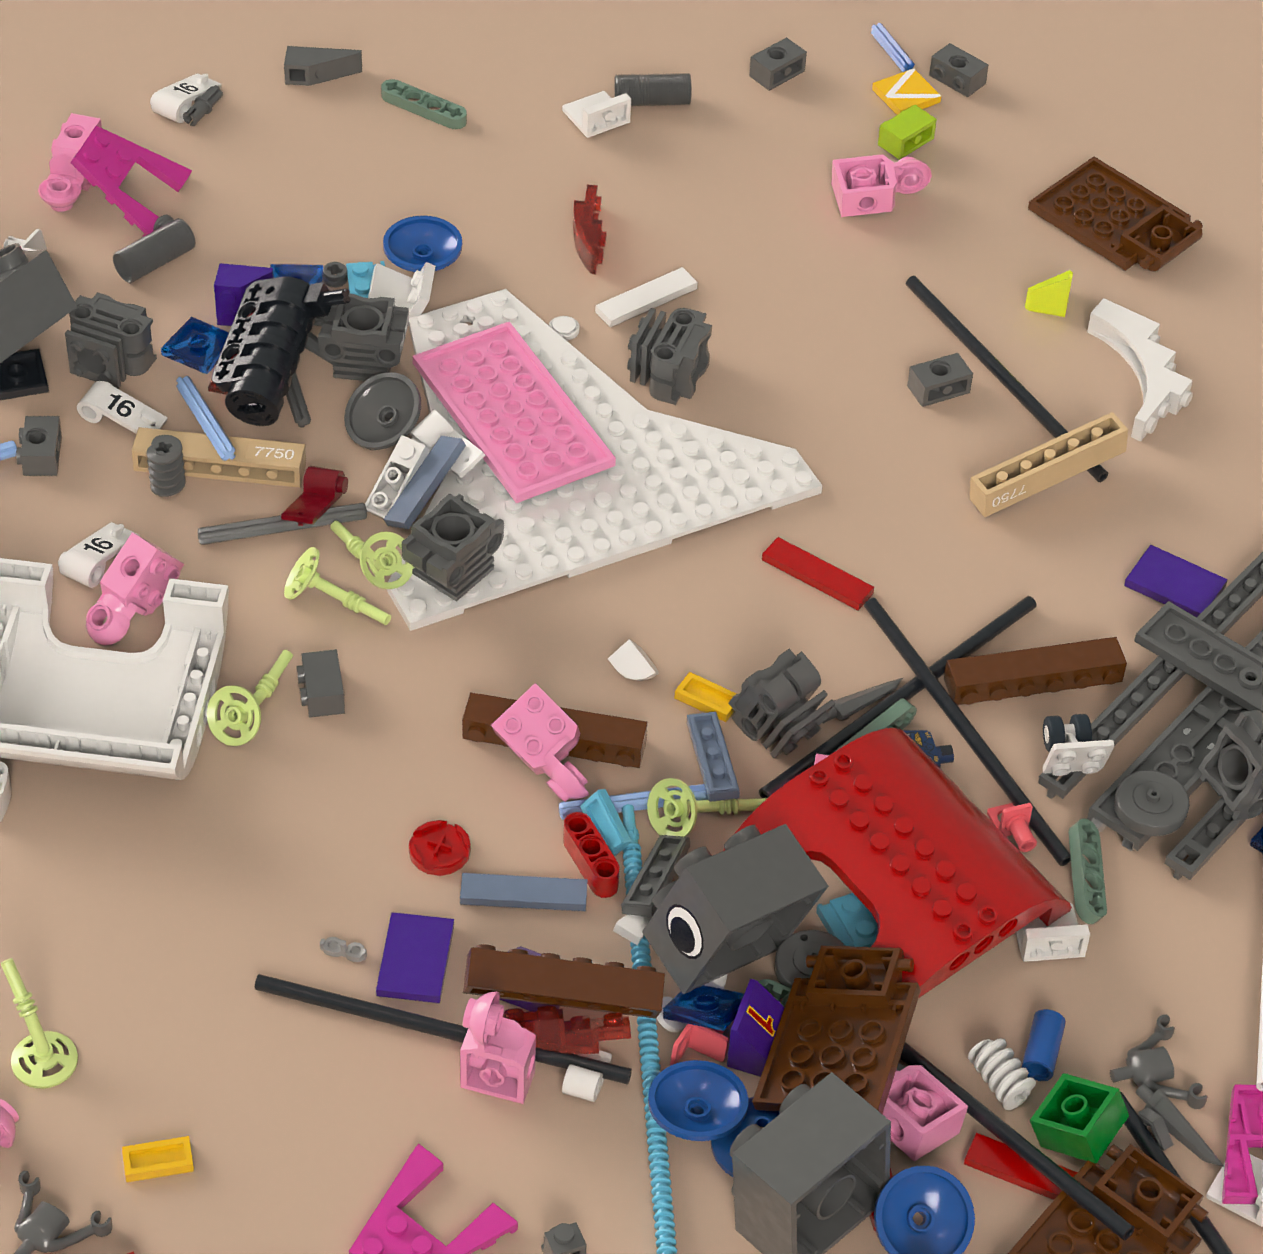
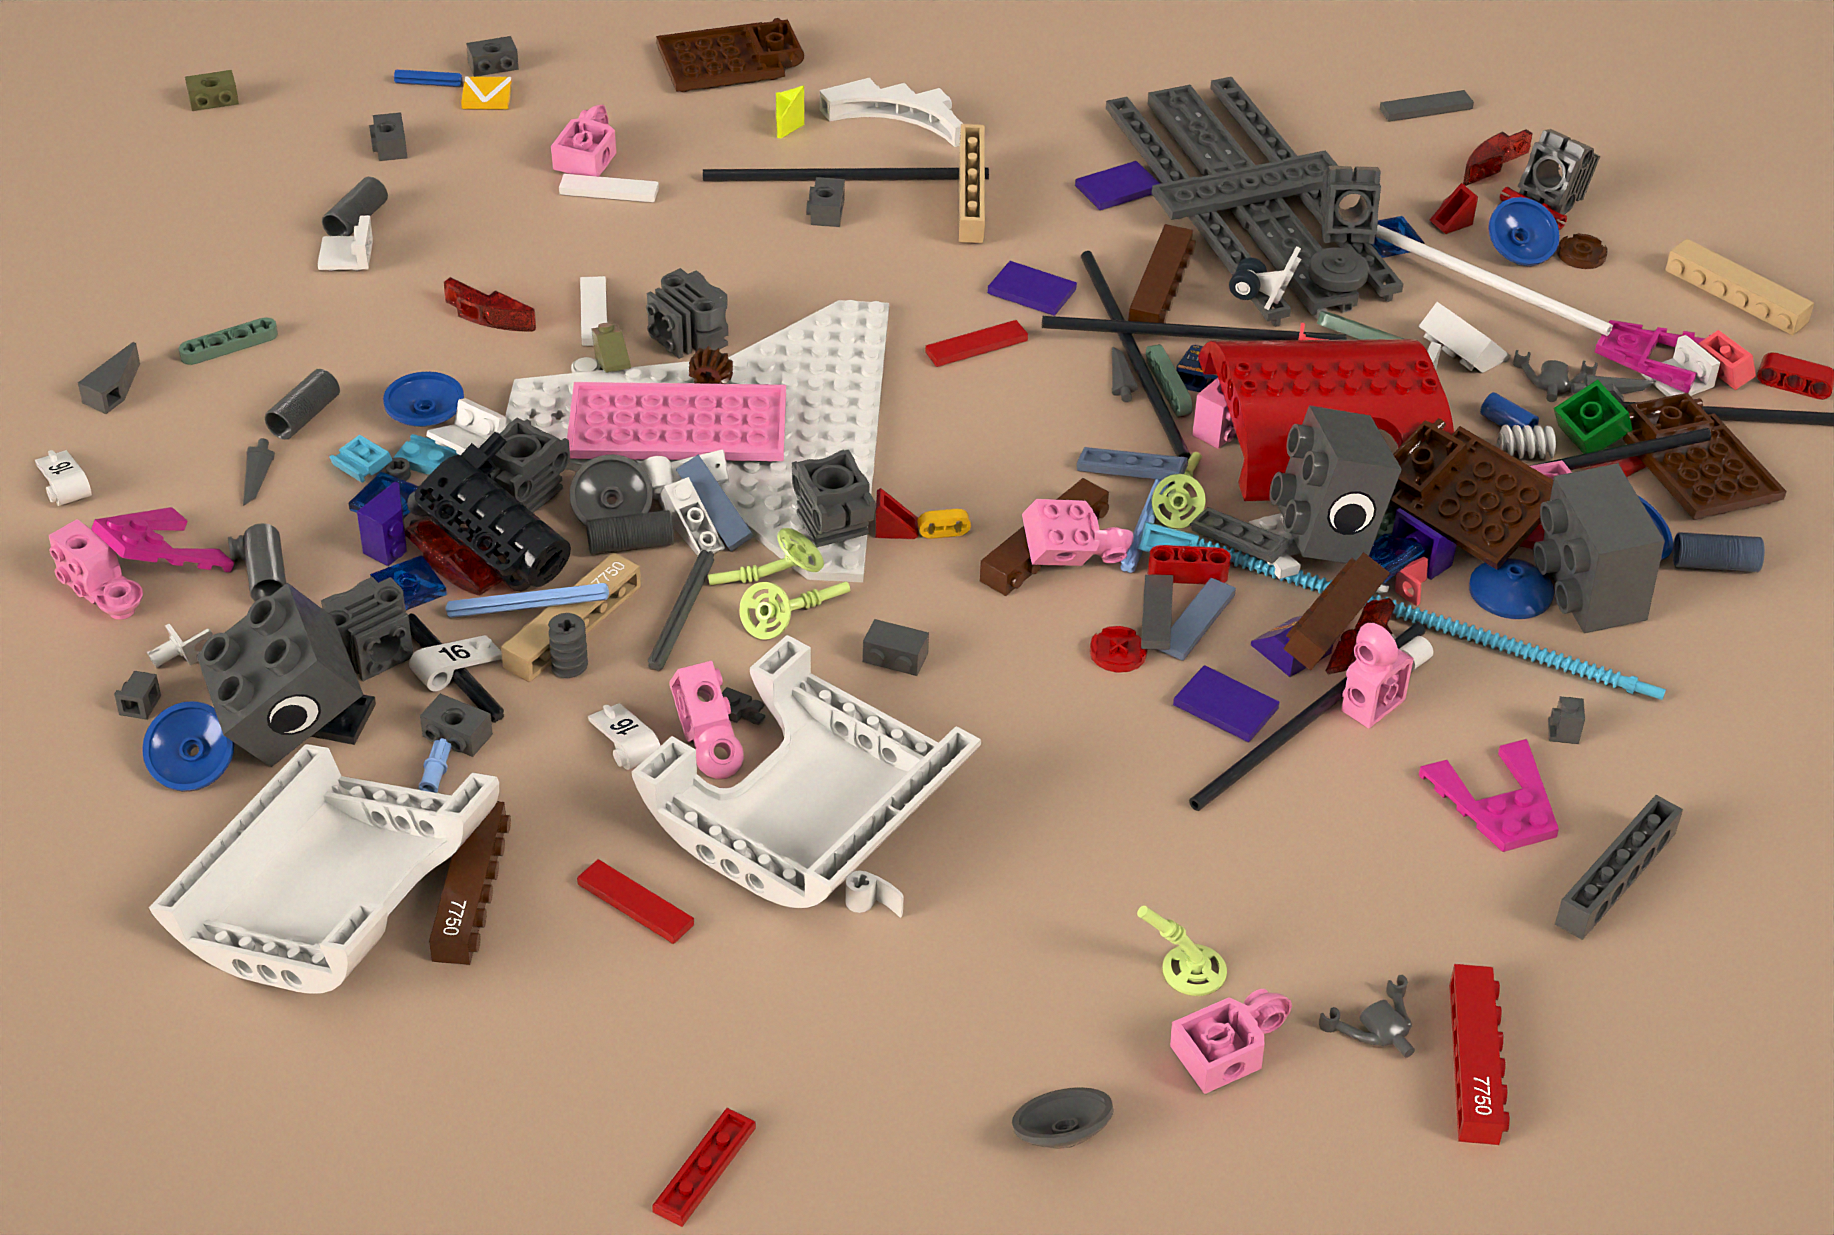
camera: 60 degrees left, 5 degrees down
yellow tile [122,1136,194,1183] -> none
dark grey axle [183,85,223,126] -> none
yellowish green dish [207,650,293,746] -> none
dark red door [281,466,348,526] -> none
light grey piece [320,937,367,962] -> none
white brick [608,639,659,681] -> none
blue dish [648,1060,748,1141] -> none
yellow tile [674,672,737,722] -> none
dark grey piece [729,648,836,758] -> none
lime brick [878,105,937,160] -> none
none -> dark grey bar [243,438,275,506]
none -> dark grey piece [265,369,340,439]
none -> medium azure plate [329,435,393,483]
none -> black axle [408,613,504,723]
none -> white tile [559,174,659,203]
none -> dark grey piece [586,510,674,555]
none -> olive slope [591,322,631,373]
none -> reddish brown gear [689,346,733,384]
none -> red slope [875,488,919,539]
none -> yellow beam [917,509,971,539]
none -> dark purple tile [987,261,1077,316]
none -> dark grey tile [1141,575,1173,650]
none -> white slope [1419,302,1511,373]

